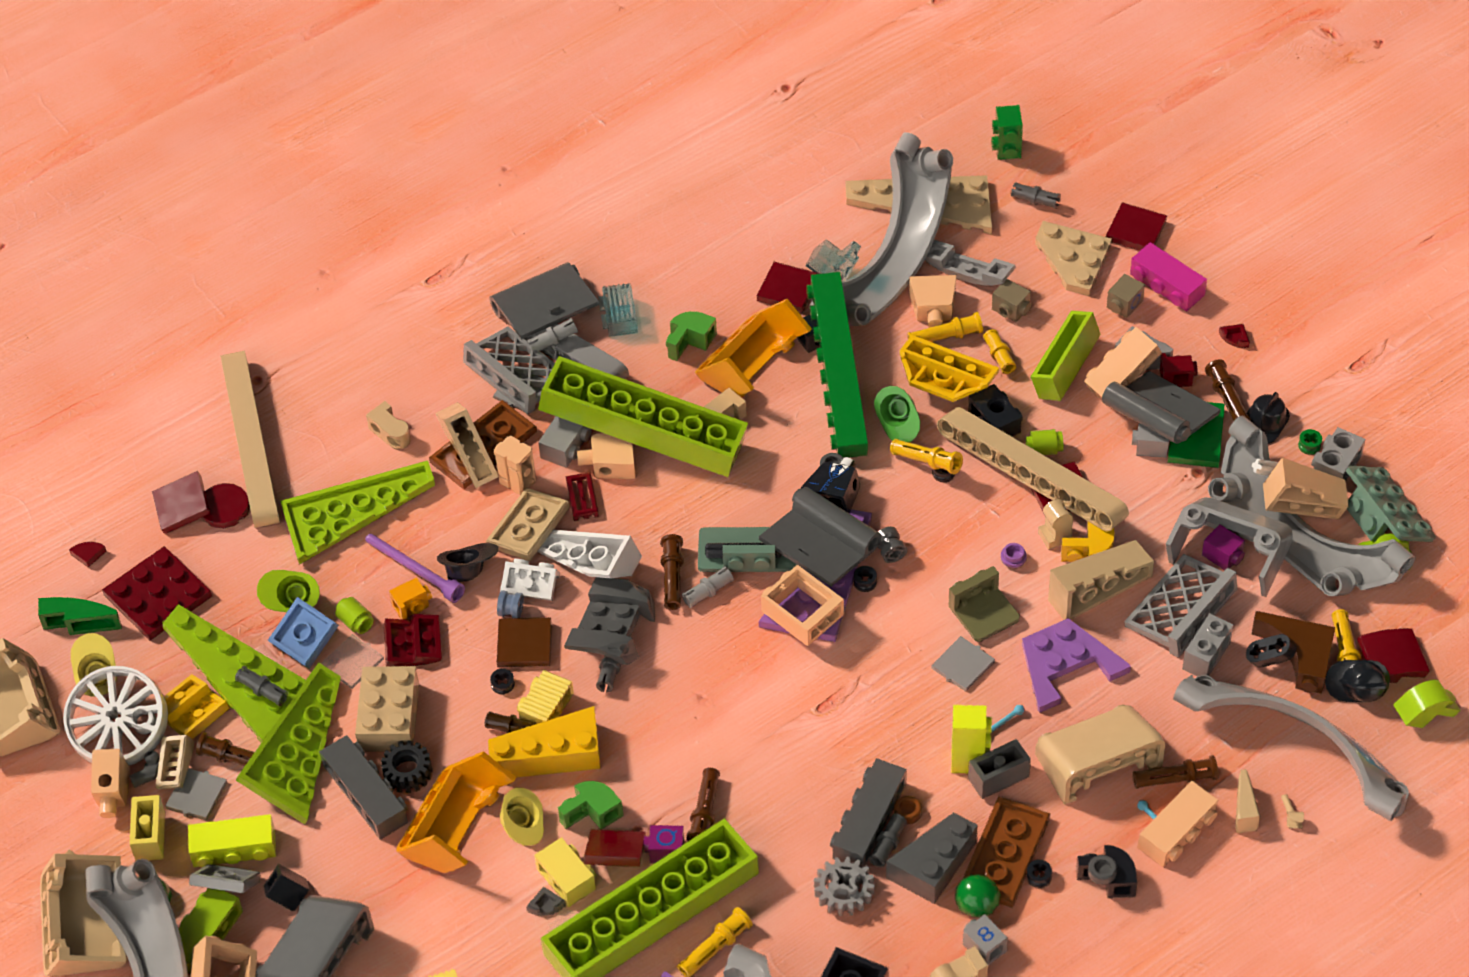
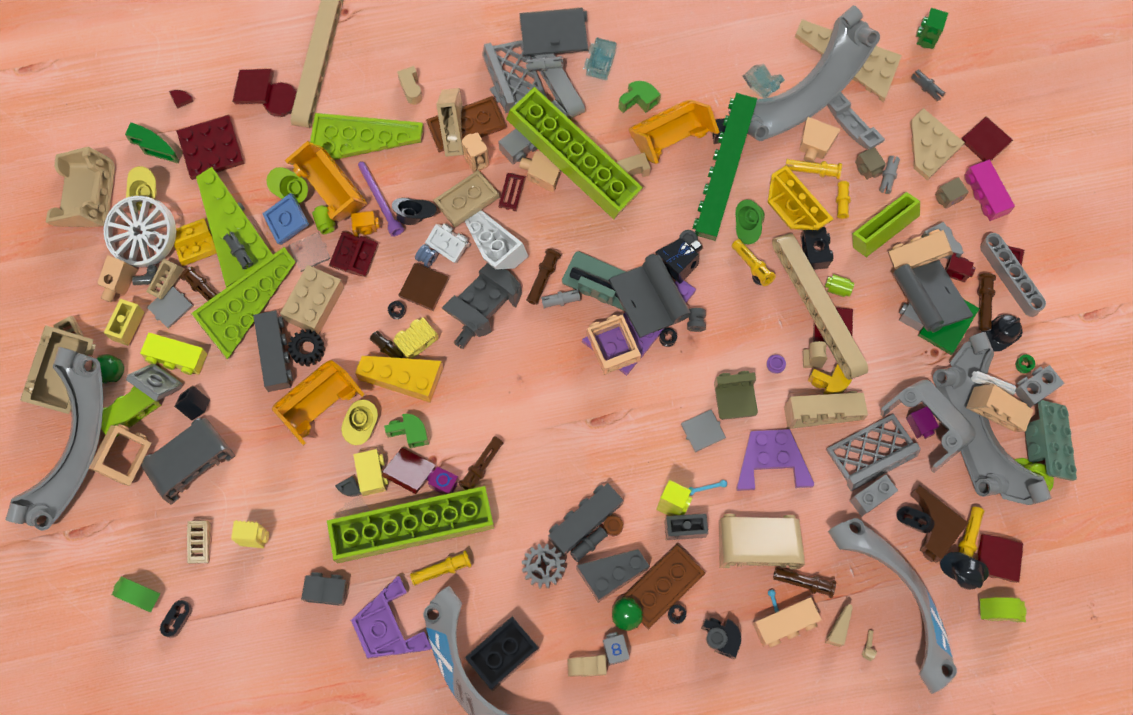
camera: 20 degrees right, 20 degrees up
dark red tile [756,261,819,313] -> none
none -> light orange windscreen [285,141,367,221]
none -> light grey pin [879,156,900,194]
none -> light grey beam [980,233,1046,317]

